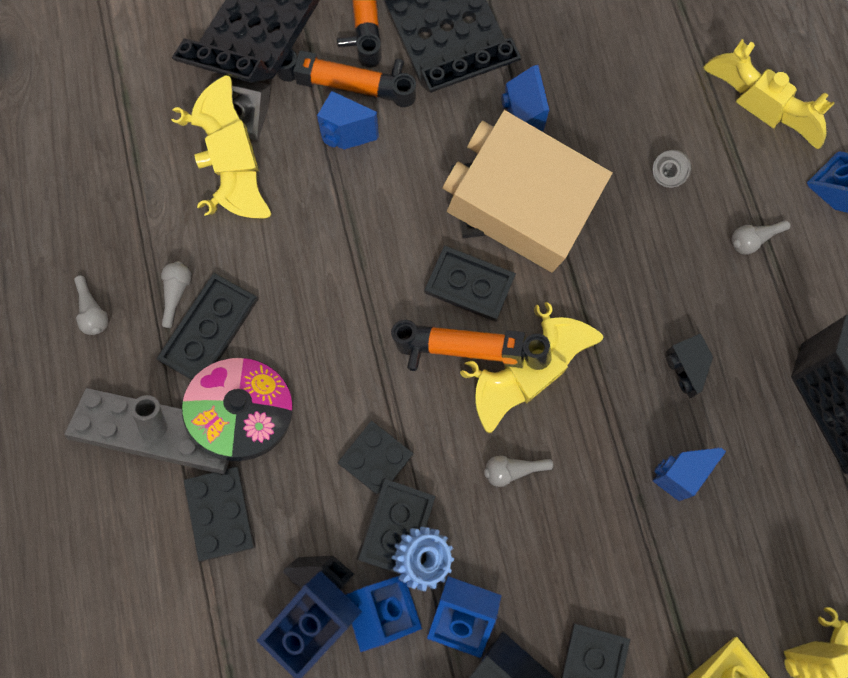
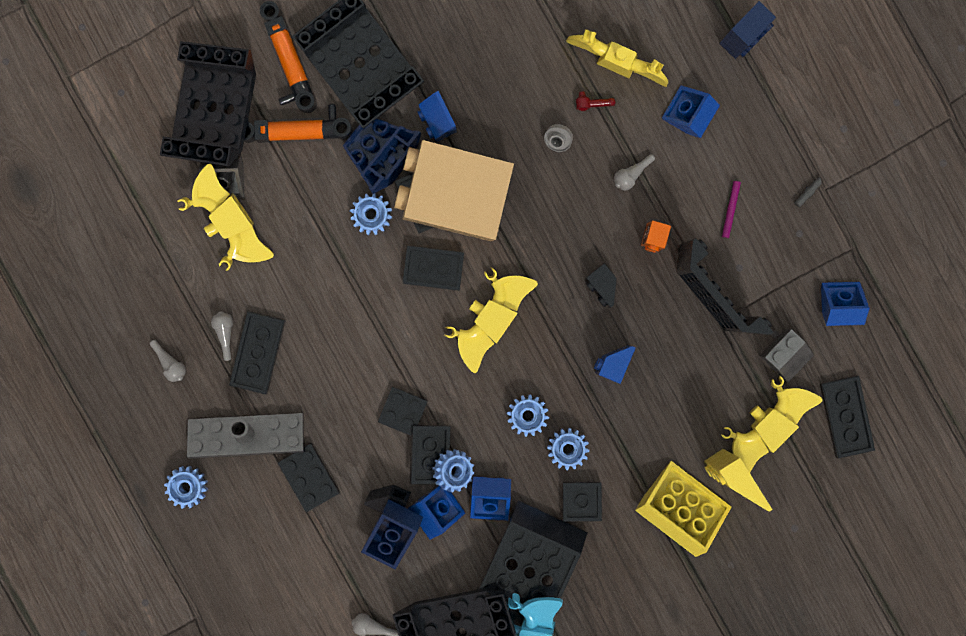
camera: 15 degrees left, 15 degrees up
dish [182,358,293,461] -> none
blue slope [317,91,379,150] -> none
piece [391,320,552,371] -> none
light grey piece [484,455,553,487] -> none
none -> light blue gear [164,466,208,508]
none -> dark blue wedge [343,119,421,194]
none -> light blue gear [350,193,392,235]
none -> light blue gear [507,394,549,437]
none -> light blue gear [547,428,589,470]
none -> dark red piece [576,91,616,111]
none -> orange brick [641,220,671,253]

